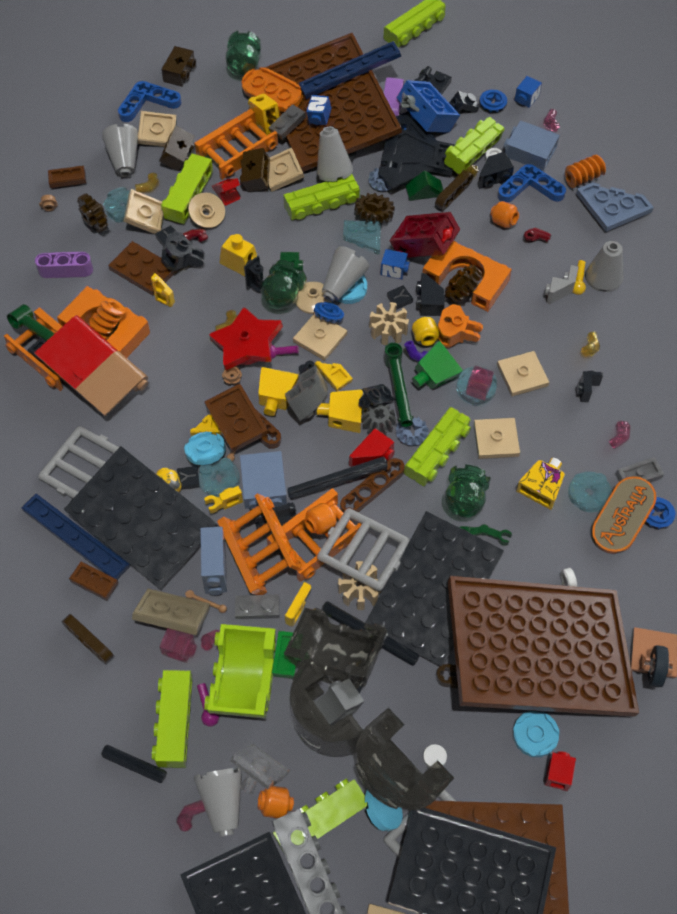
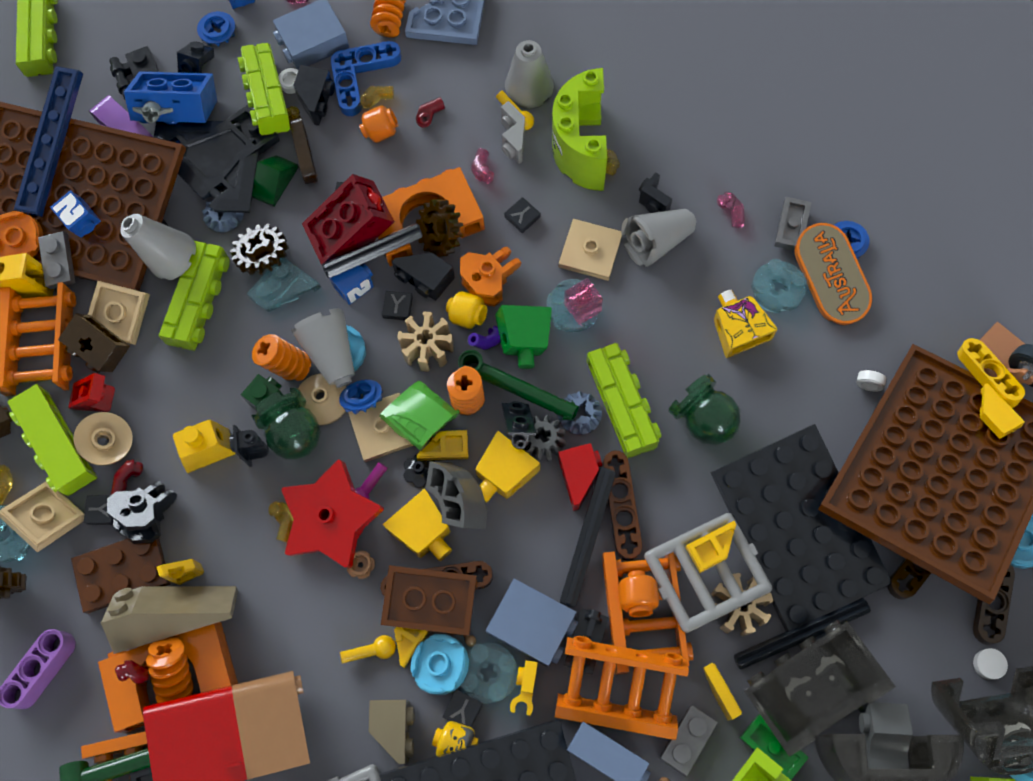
camera: 50 degrees left, 10 degrees up
dark green piece [459,524,512,546] -> none
tan plate [474,418,520,459] -> none
none -> dark tan slope [101,586,238,654]
none -> dark red arm [115,660,151,684]
none -> orange piece [252,334,311,381]
none -> black axle [322,223,423,278]
none -> yellow bar [340,635,396,664]
none -> clear yellow arm [360,86,394,108]
none -> dark tan slope [369,700,415,764]
none -> bright green slope [379,380,460,450]
none -> orange piece [447,366,485,415]
none -> clear pink arm [471,148,494,184]
none -> black tile [504,197,541,233]
none -> lime cylinder [552,68,607,191]
none -> light grey cone [621,209,696,267]
none -> yellow tile [685,521,736,573]
none -> yellow beam [957,338,1025,408]
none -> dark brown beam [973,564,1015,645]
none -> yellow tile [980,383,1025,439]

